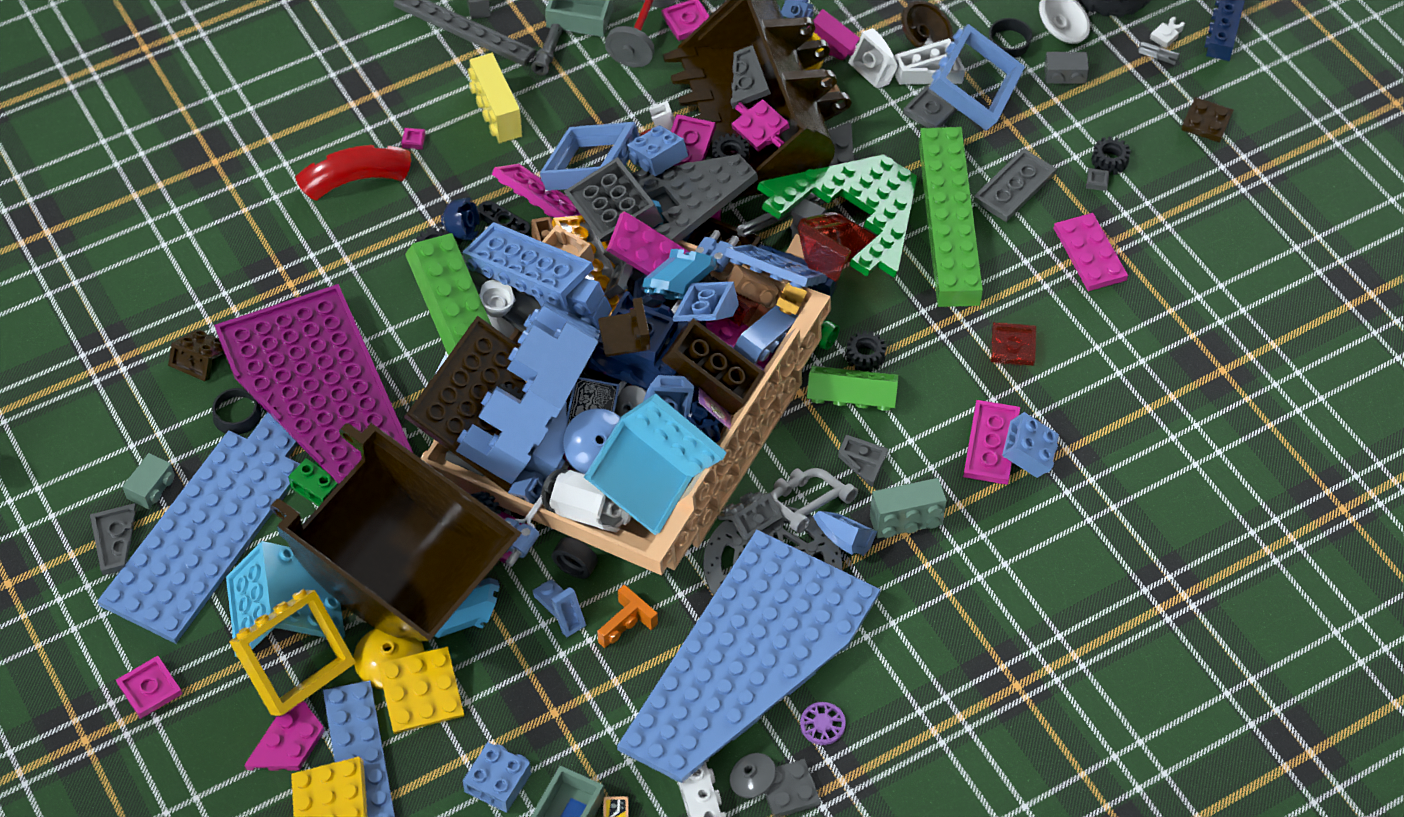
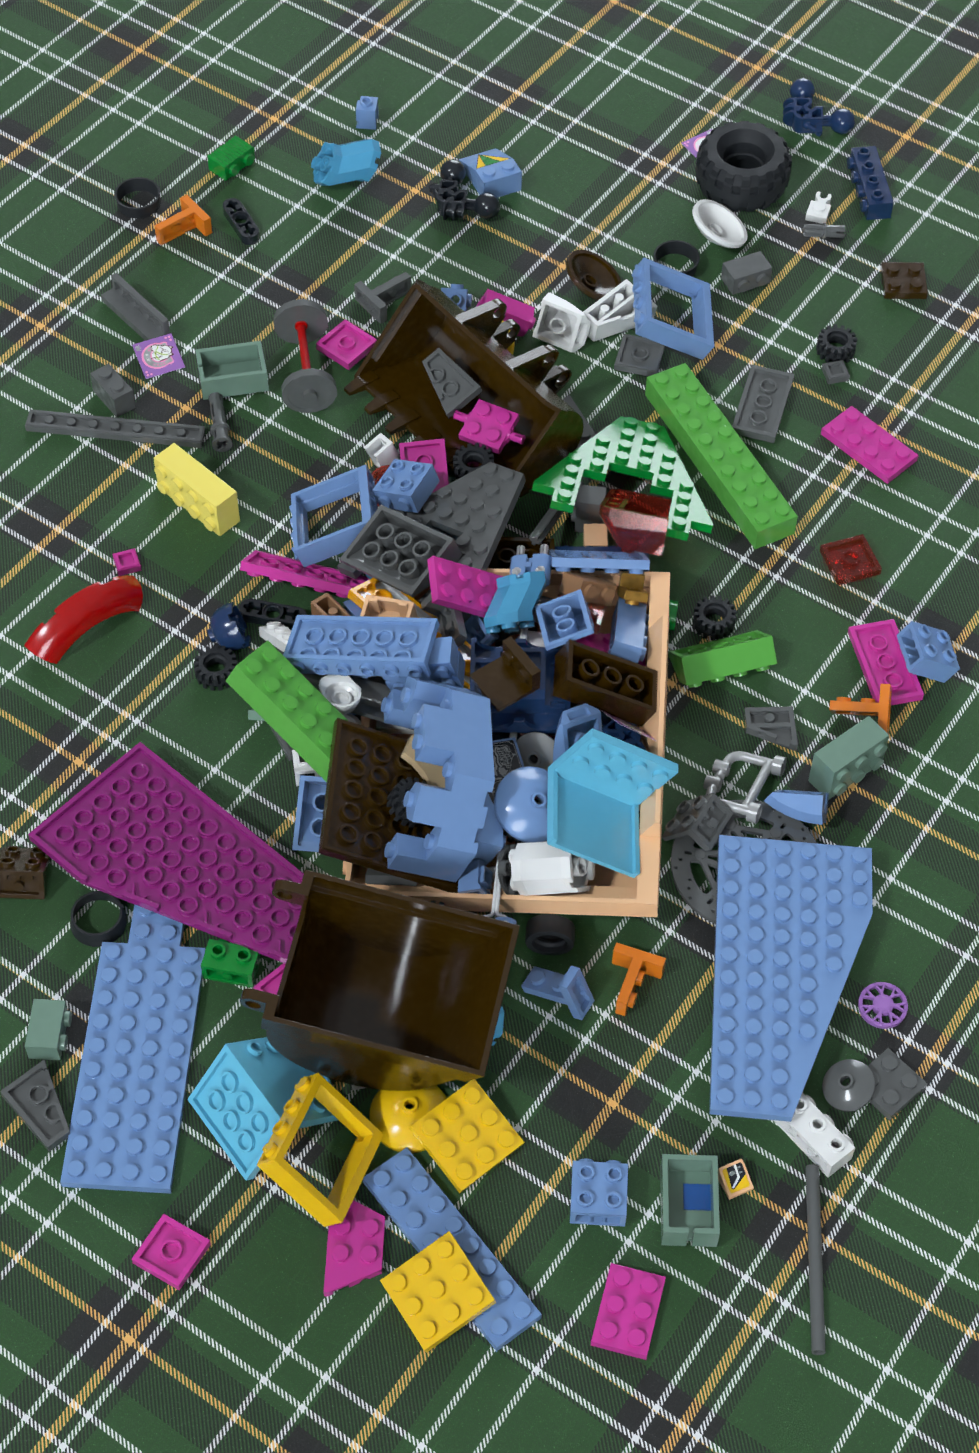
camera: 25 degrees left, 0 degrees up
none -> orange bracket [829,684,892,734]

